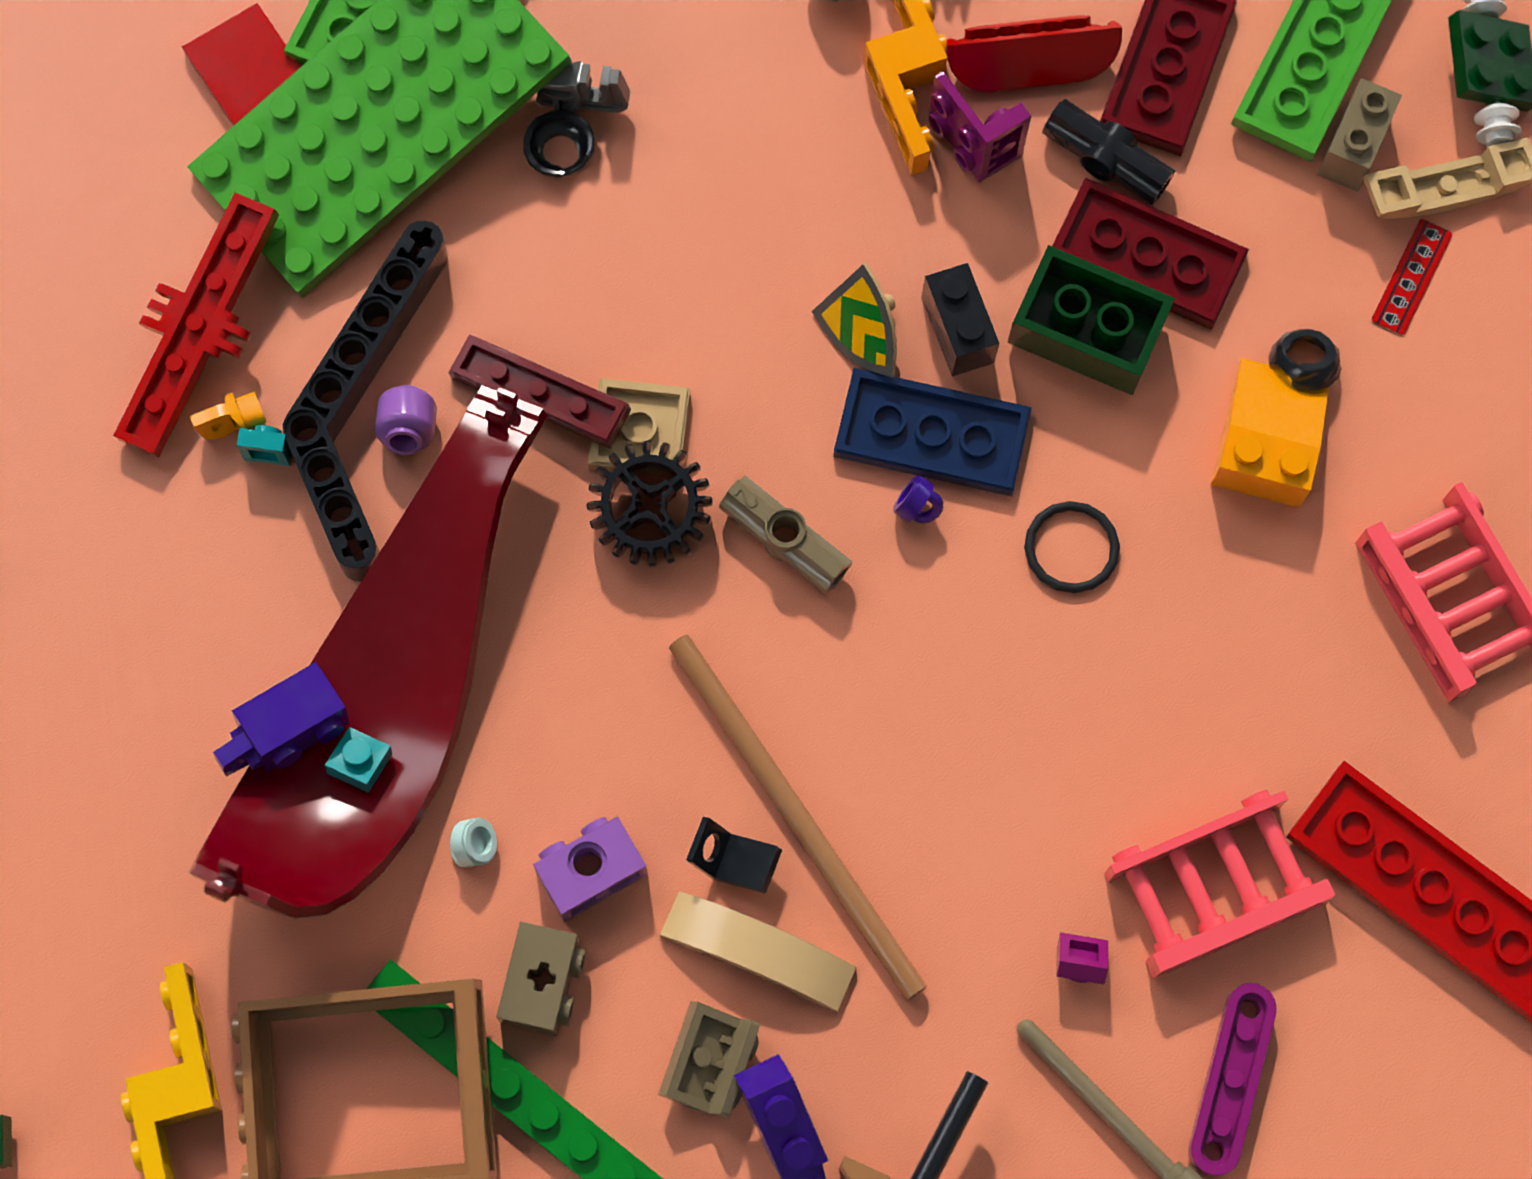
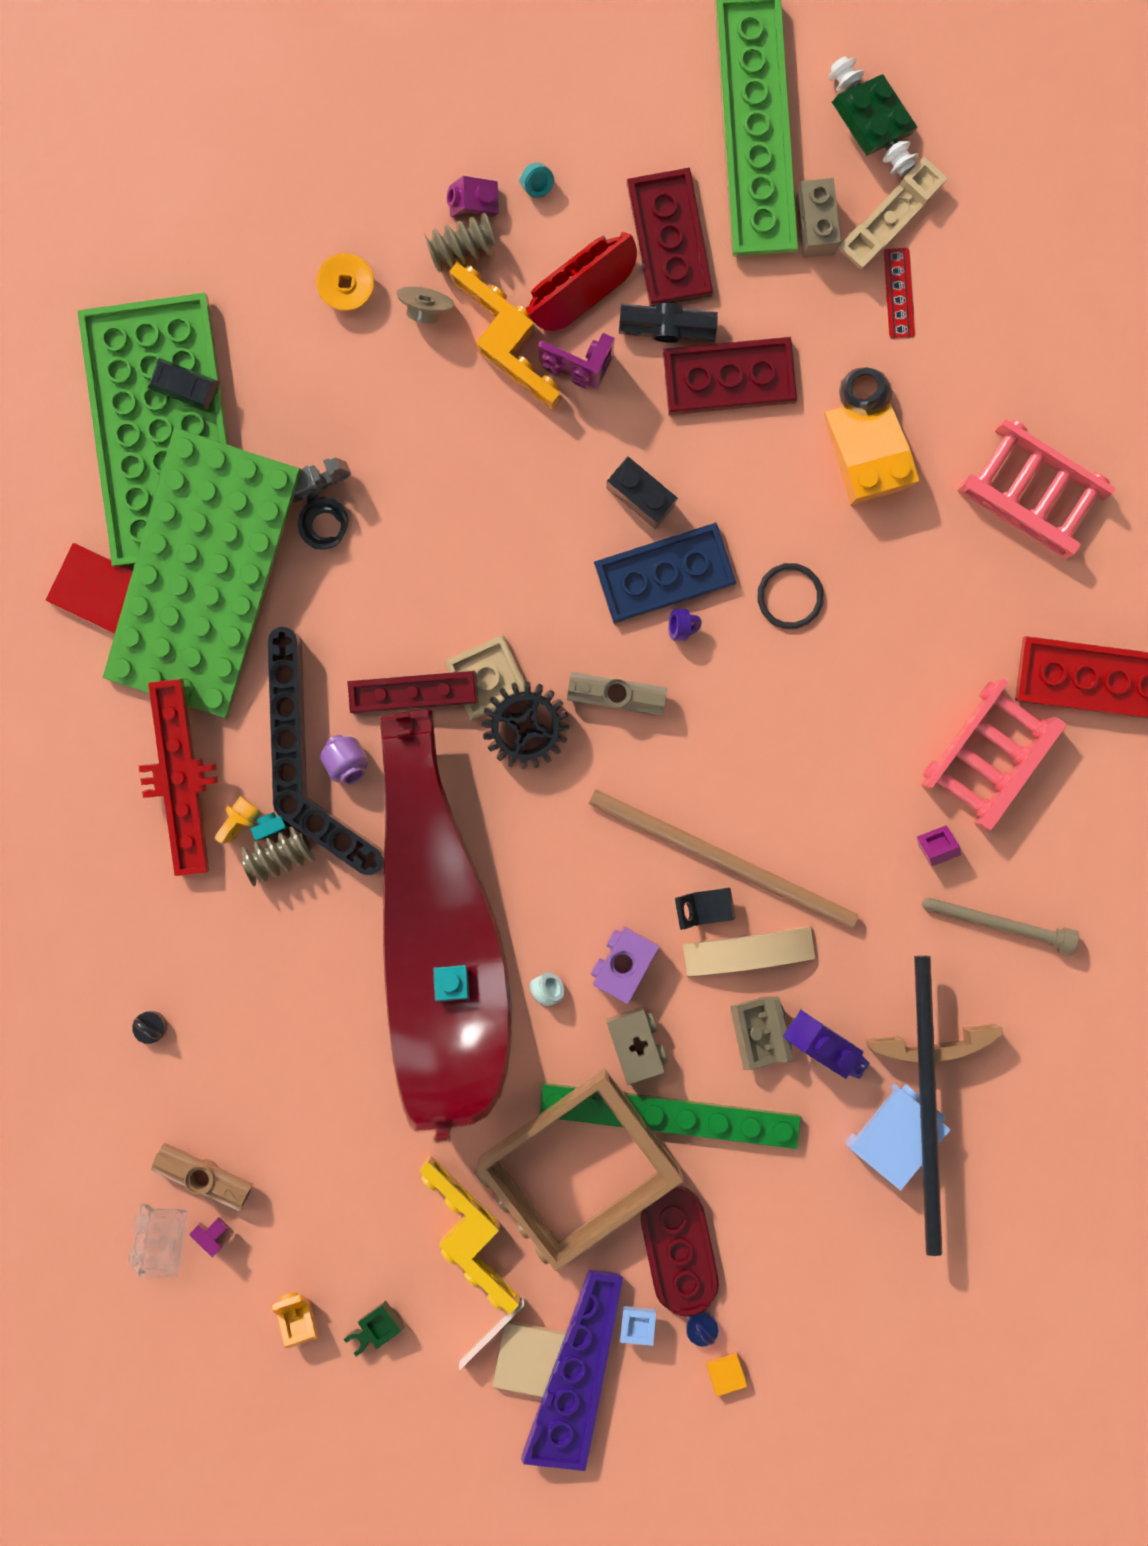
camera: 25 degrees left, 15 degrees up
dark purple hinge [213,662,350,776] -> none
shield [812,263,897,377] -> none
dark green brick [1007,245,1175,396] -> none
magenta plate [1188,983,1277,1177] -> none
none -> dark tan piece [241,826,315,887]

